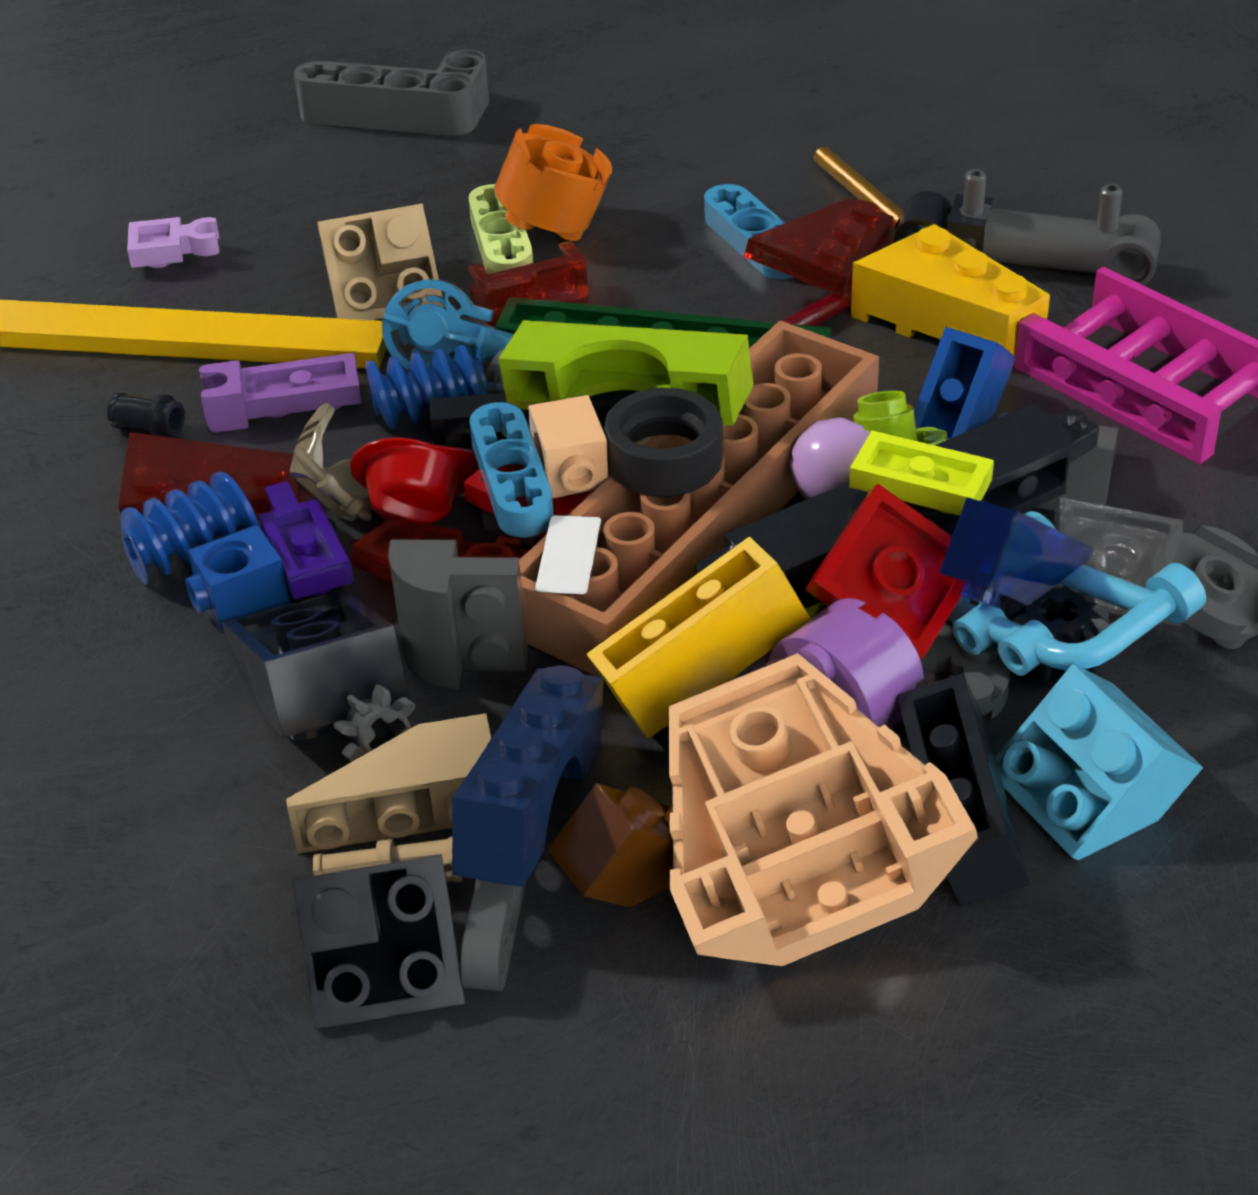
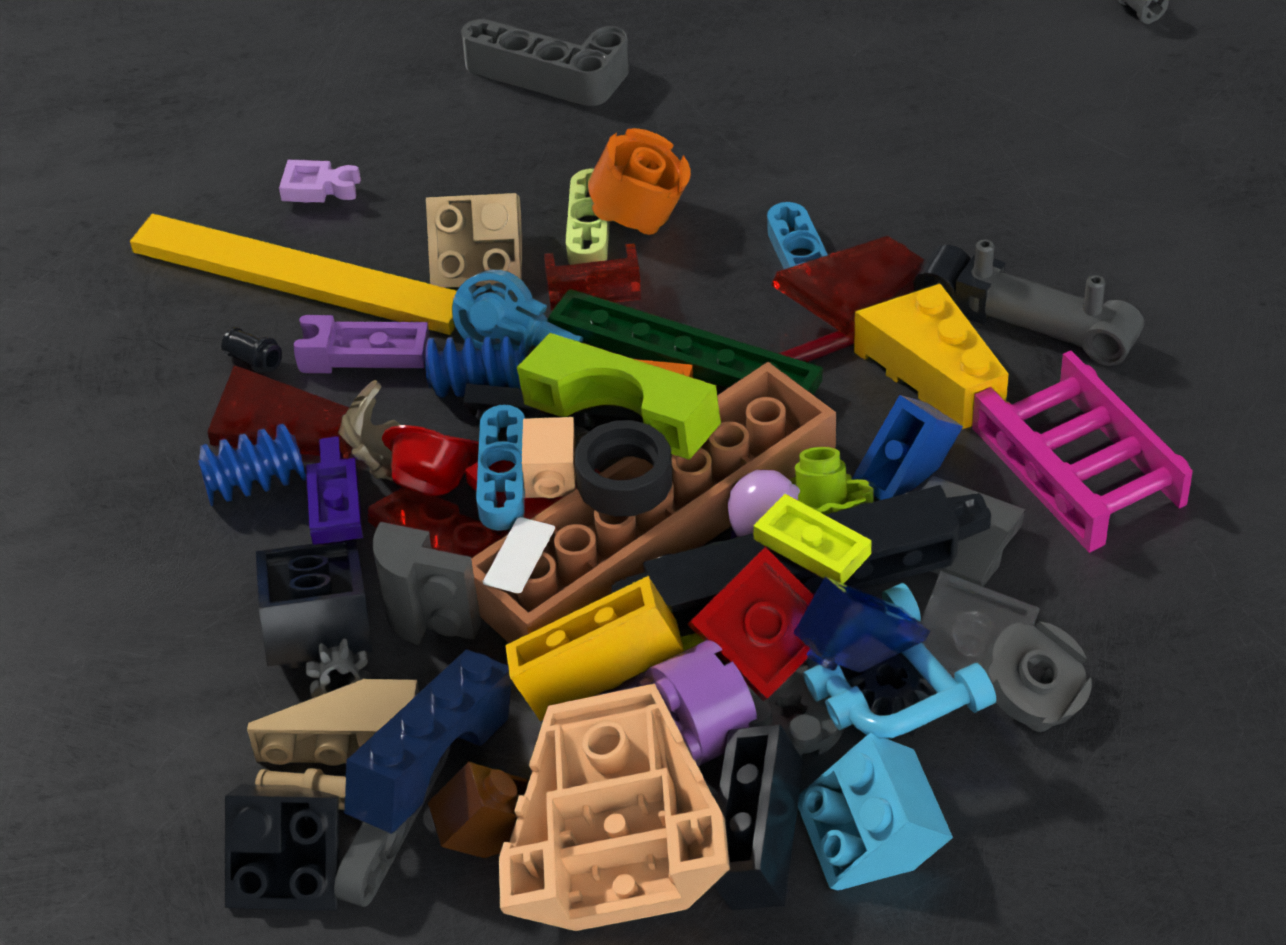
camera: 15 degrees right, 5 degrees up
blue brick [185,524,290,632] -> none
pearl gold bar [814,147,903,232] -> none

